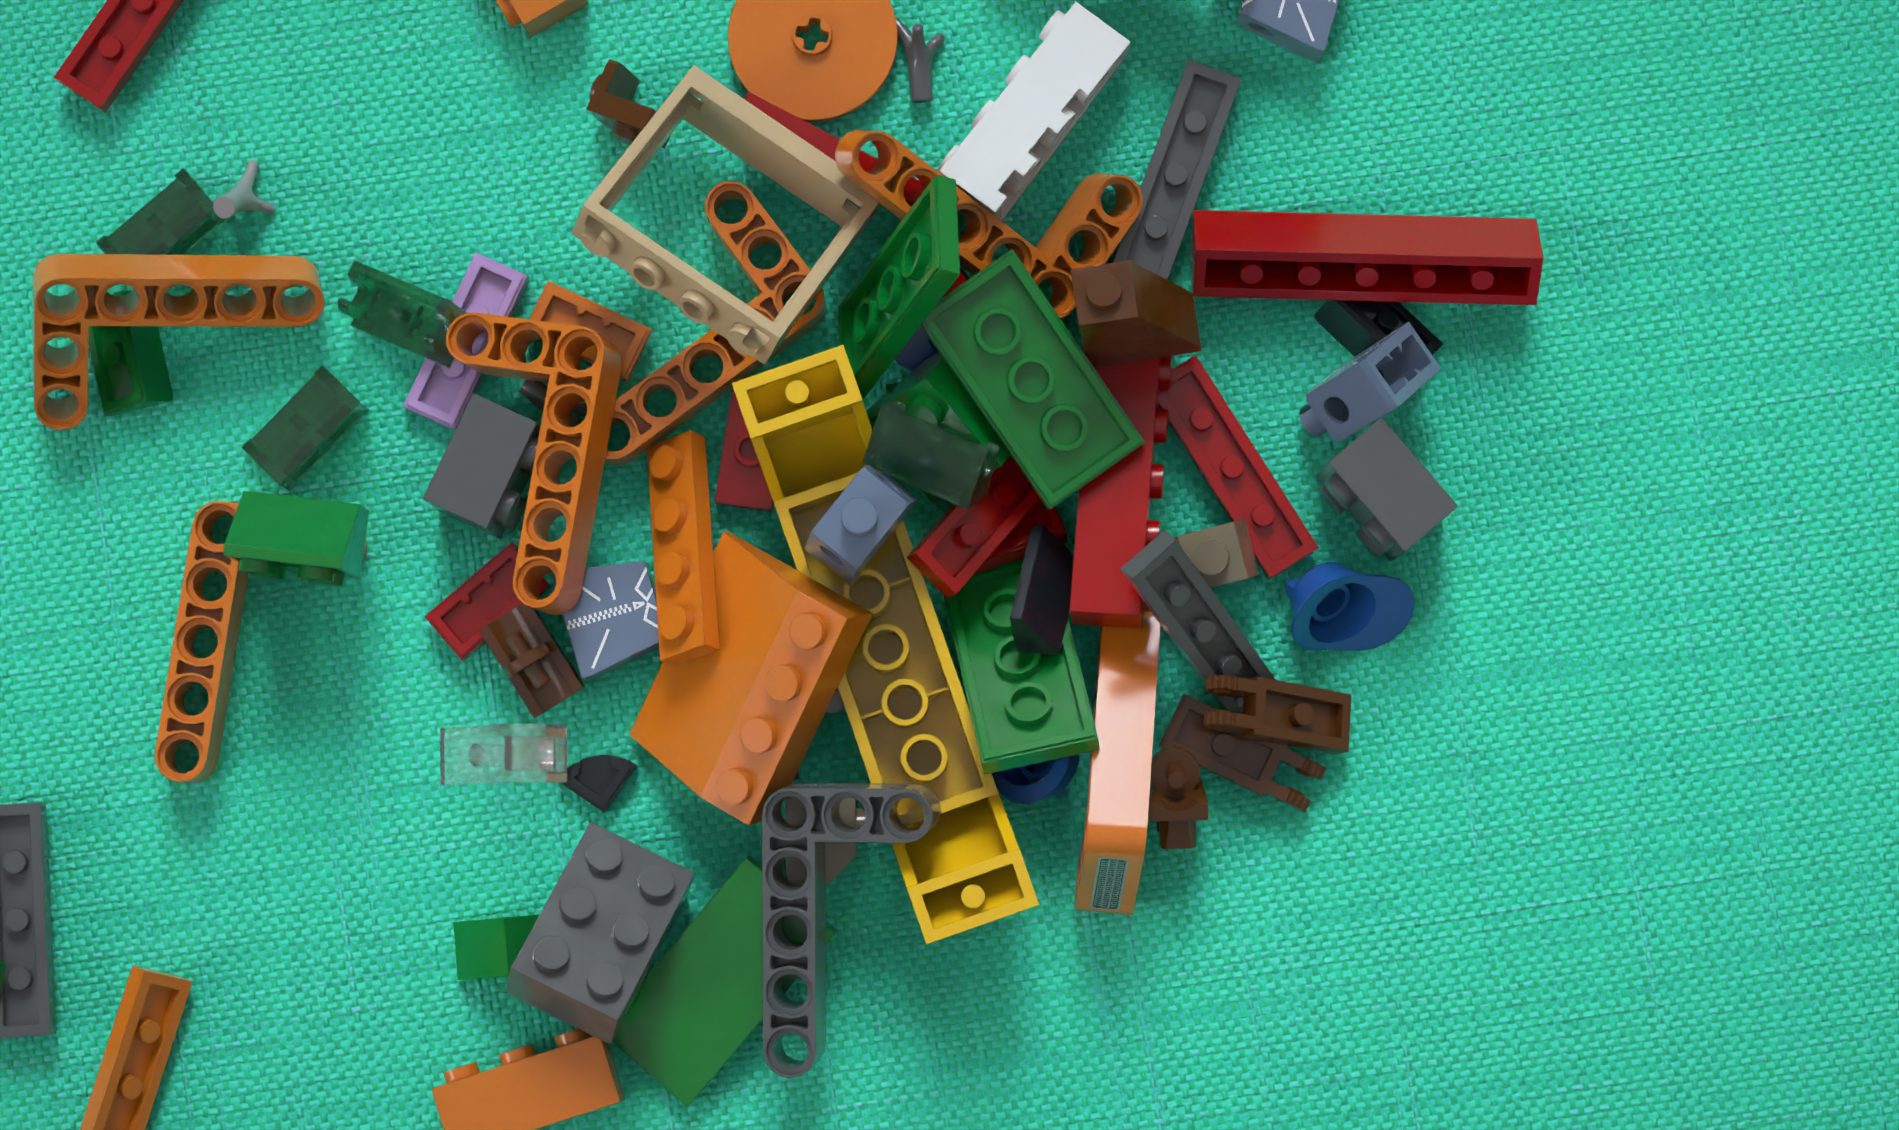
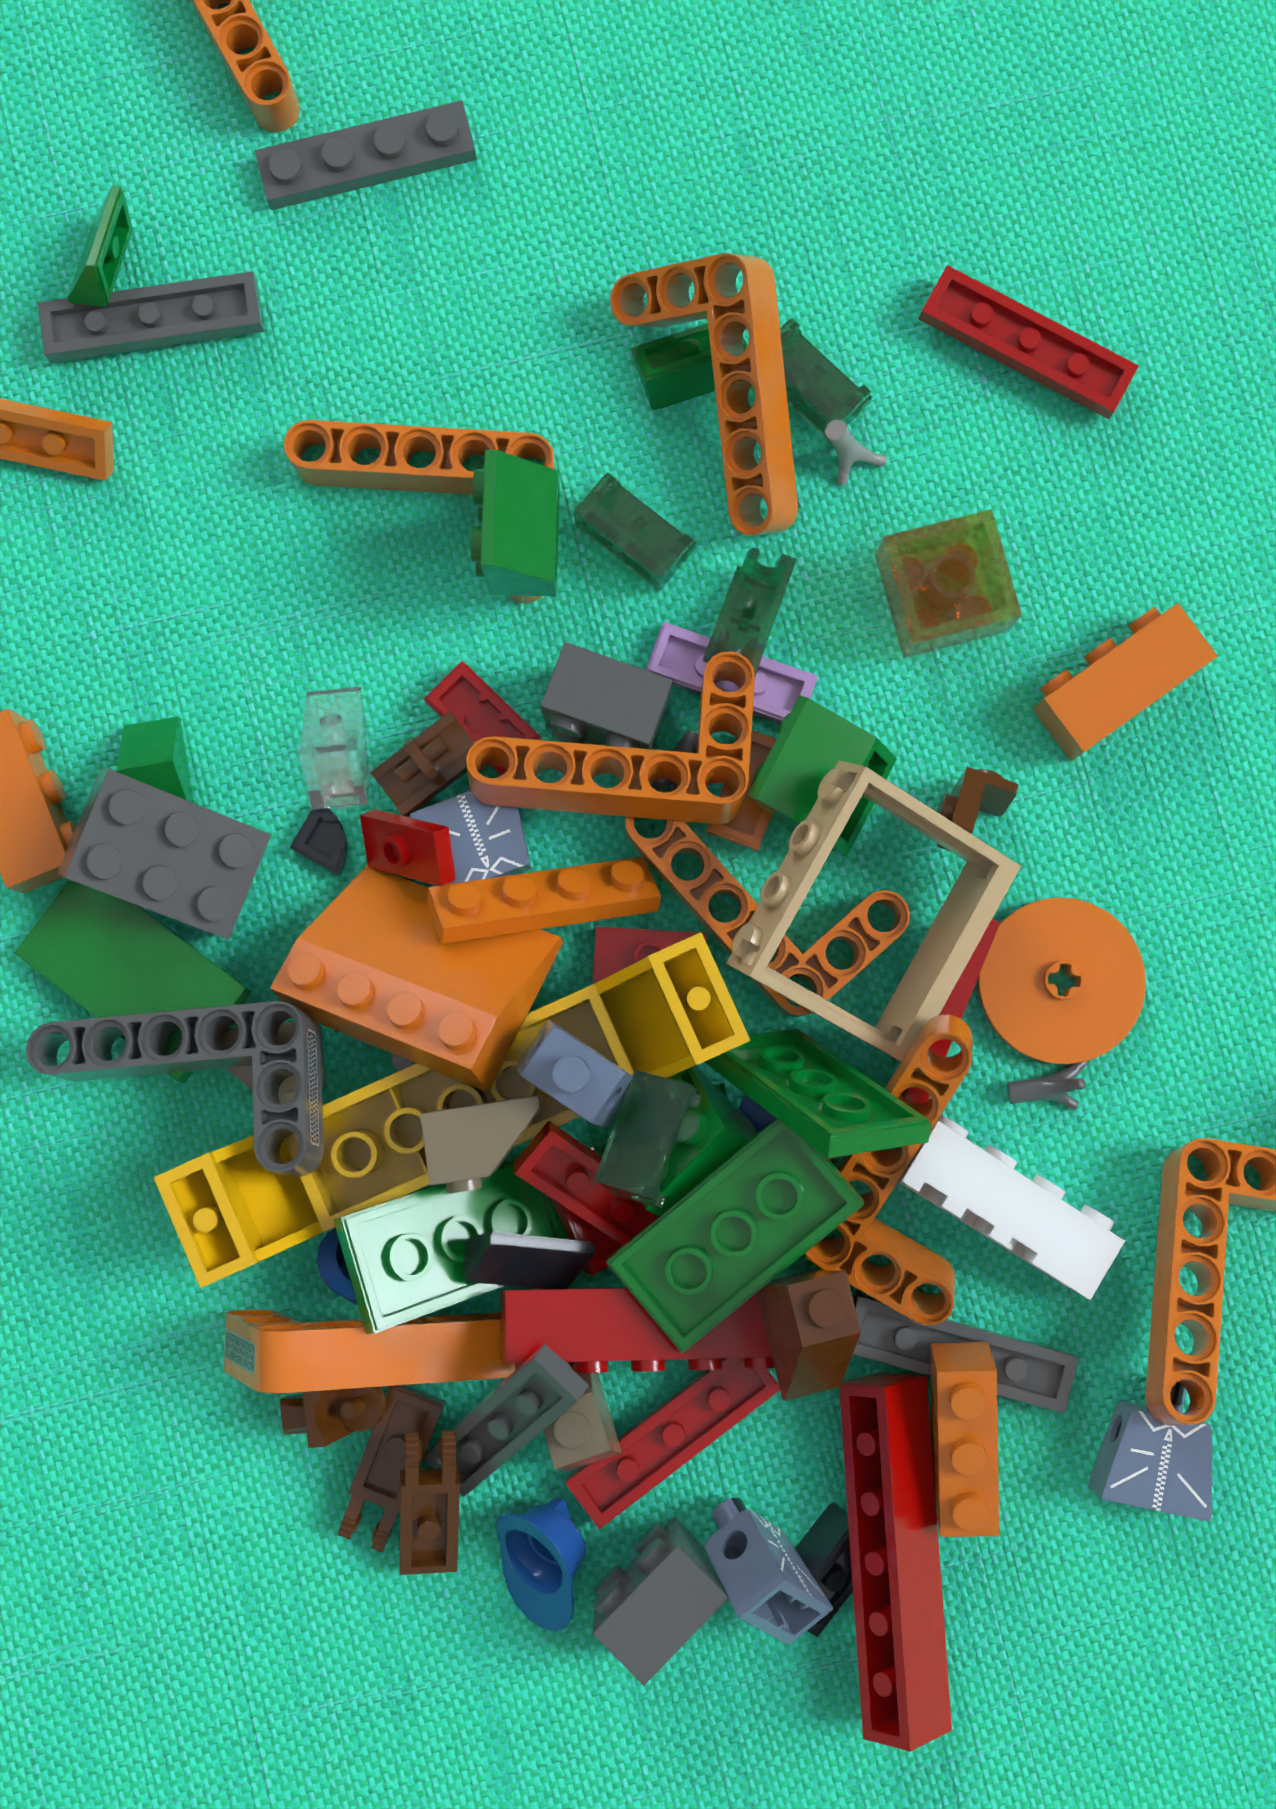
camera: 85 degrees right, 0 degrees up
none -> red plate [360,809,456,886]
none -> dark tan slope [420,1094,544,1193]
none -> green slope [747,695,897,857]
none -> brick [875,509,1022,658]
none -> orange brick [930,1342,999,1537]

